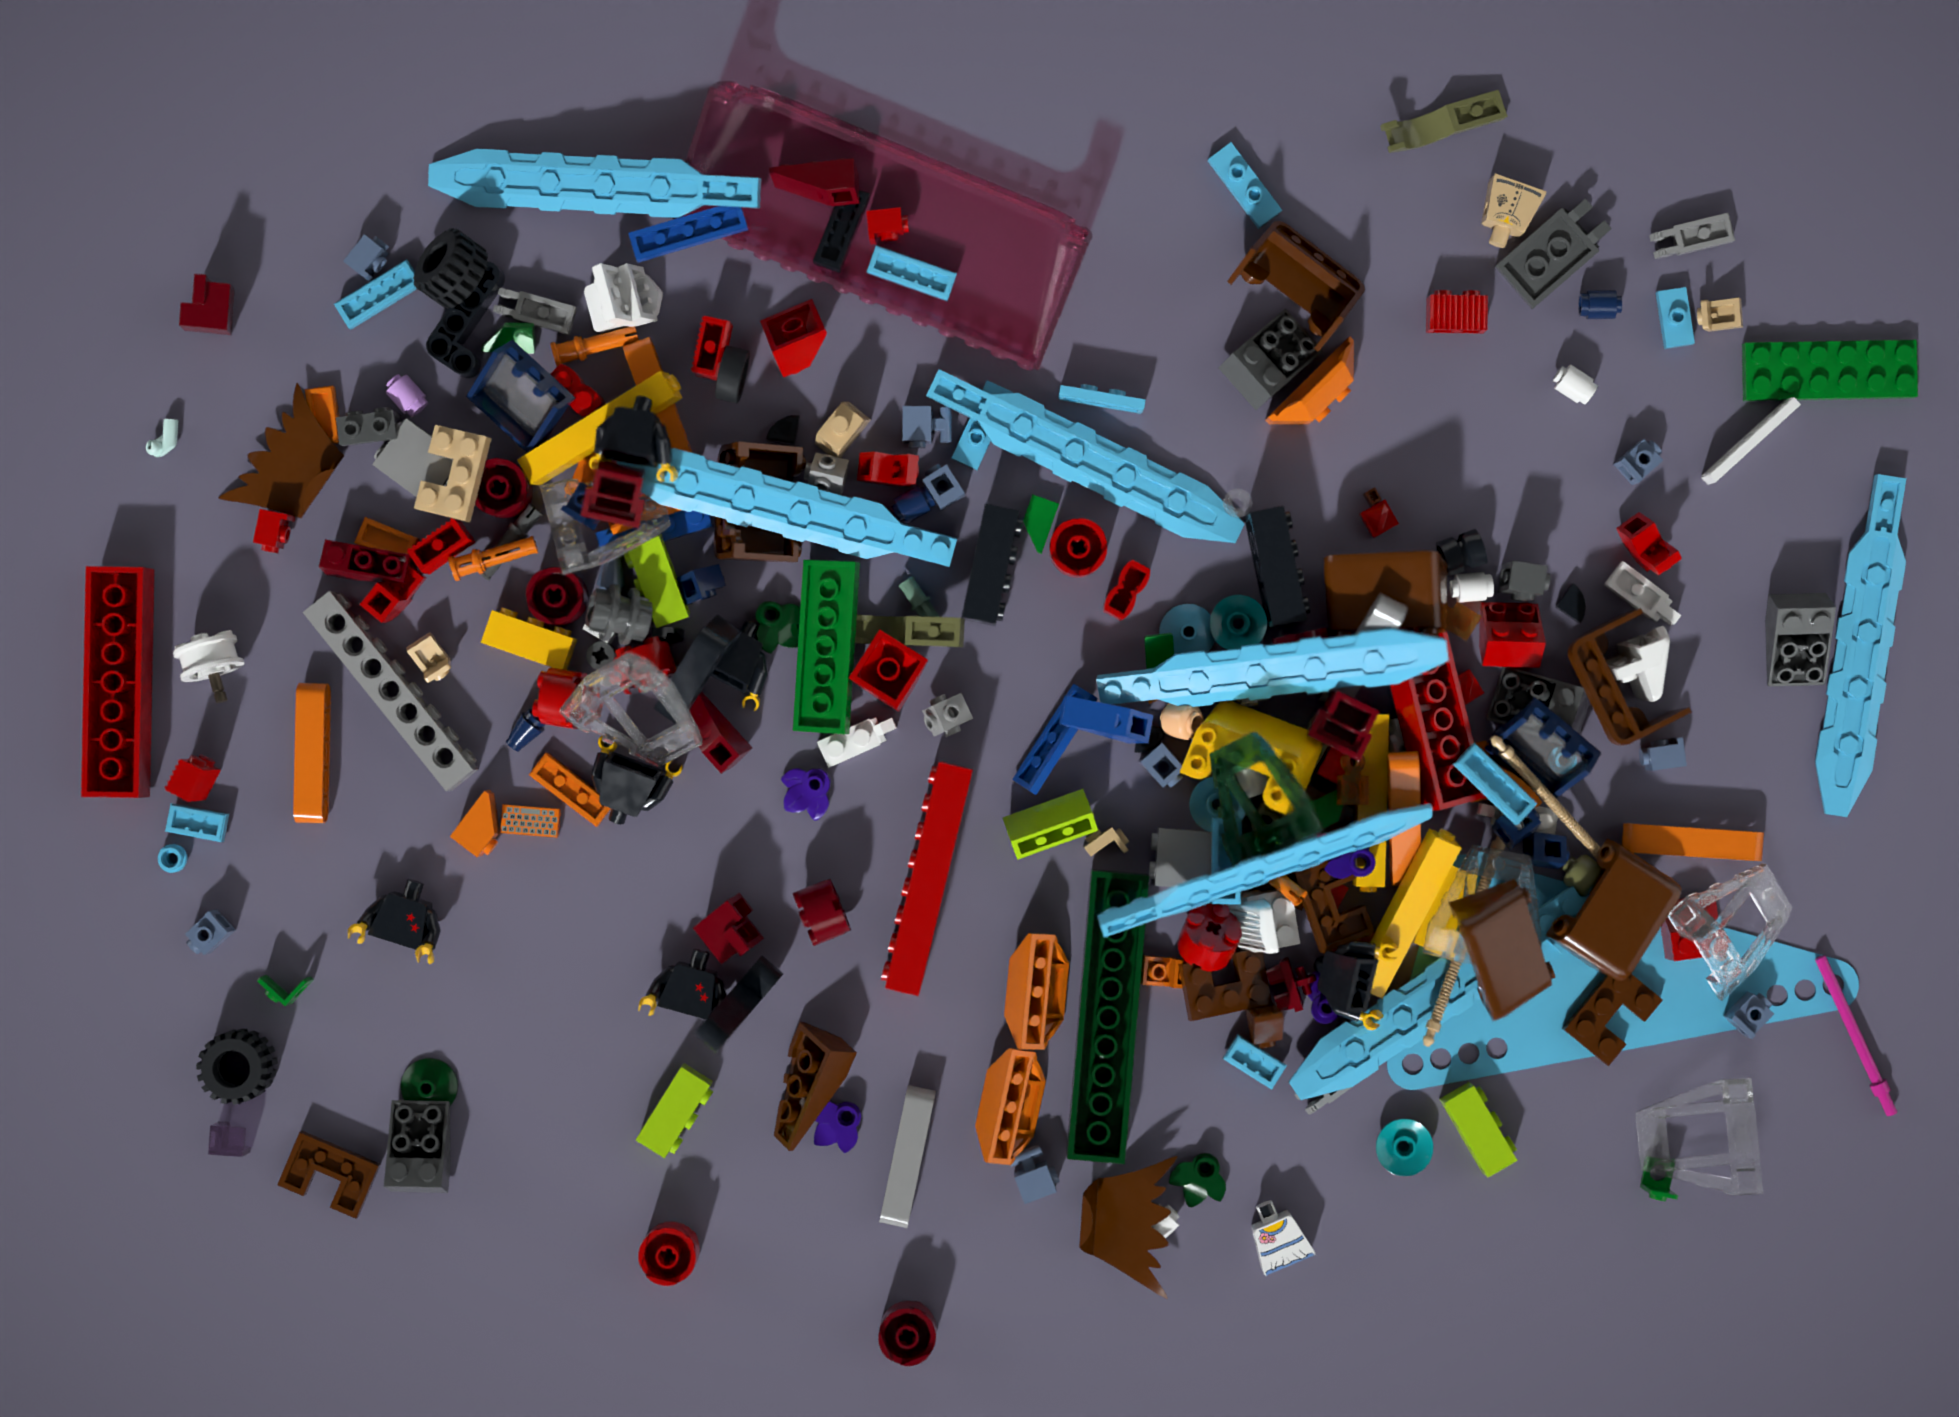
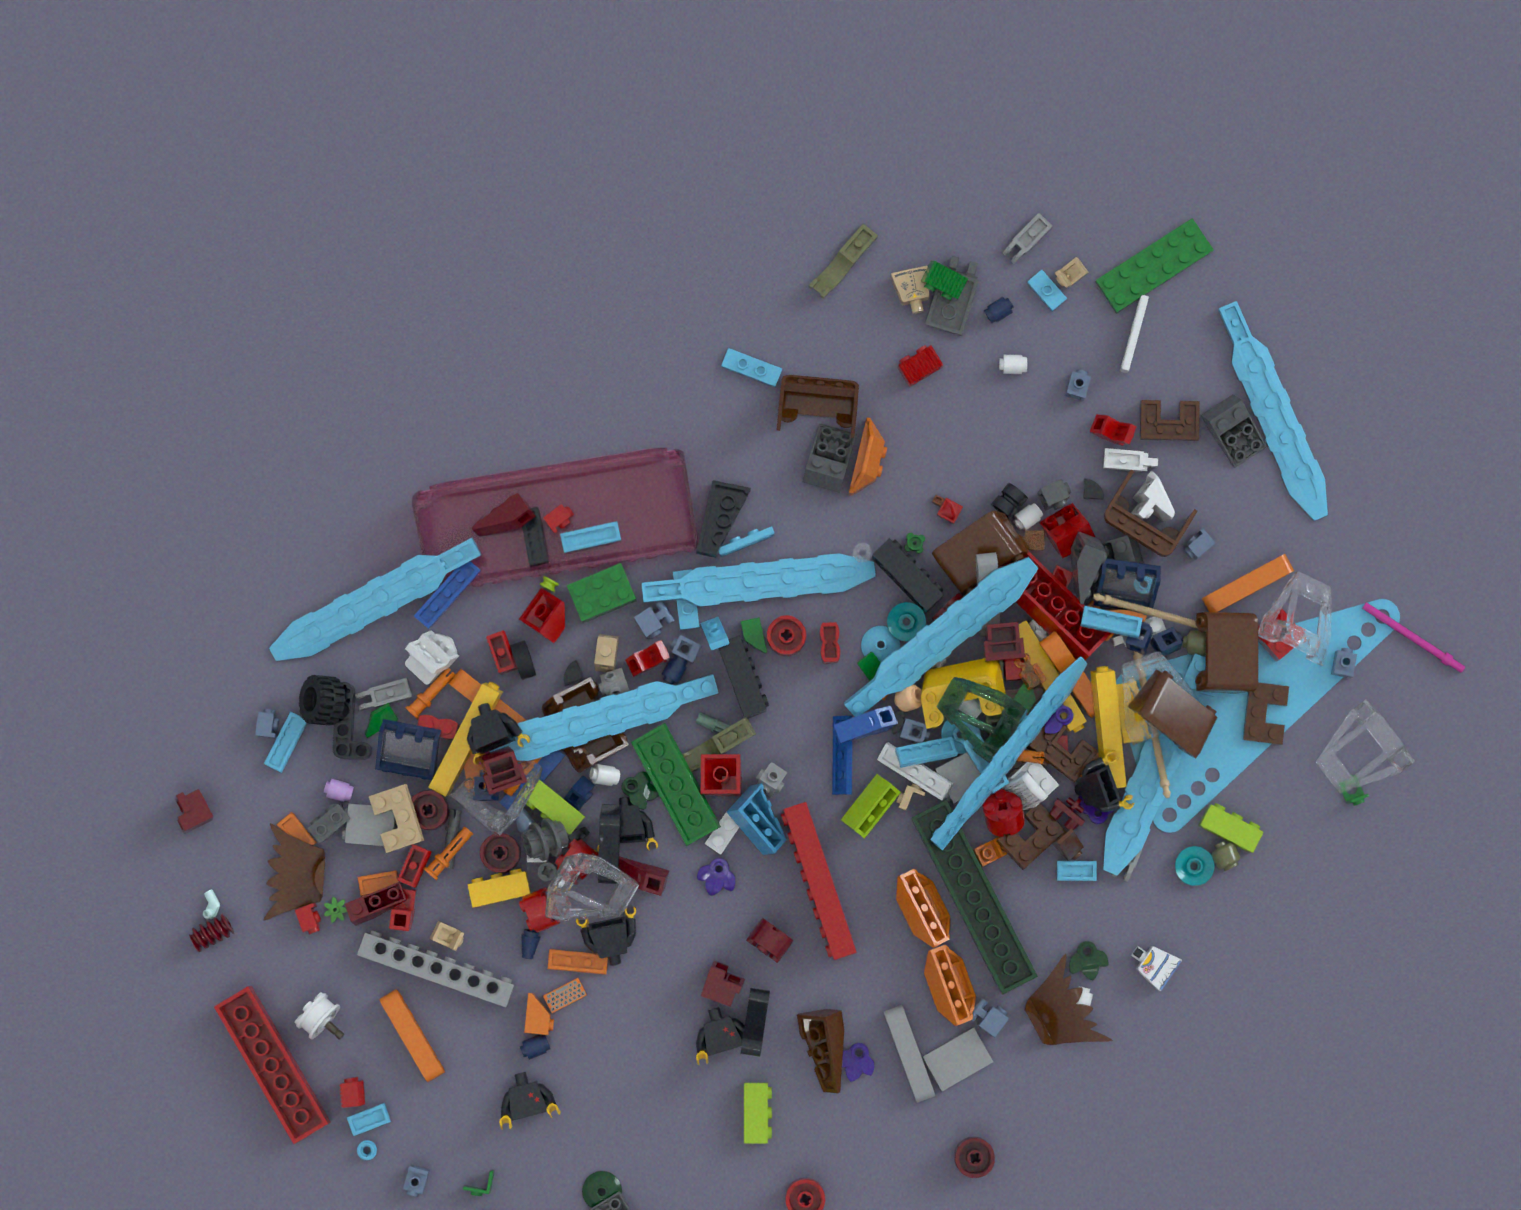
camera: 30 degrees left, 5 degrees down
none -> dark red piece [189,913,234,952]
none -> bright green plant [324,897,347,923]
none -> dark blue brick [520,1034,551,1060]
none -> lime bush [539,576,559,593]
none -> green brick [567,563,637,623]
none -> white brick [589,764,620,786]
none -> black wing [696,480,751,558]
none -> medium azure plate [700,616,729,650]
none -> dark azure wedge [727,783,787,855]
none -> white tile [877,742,953,801]
none -> medium azure plate [895,736,958,768]
none -> green plate [904,533,925,554]
none -> green brick [921,260,968,301]
none -> light grey tile [922,1027,993,1091]
none -> dark grey slope [1071,532,1107,604]
none -> reddish brown plate [1140,400,1200,441]
none -> olive head [1211,841,1241,871]

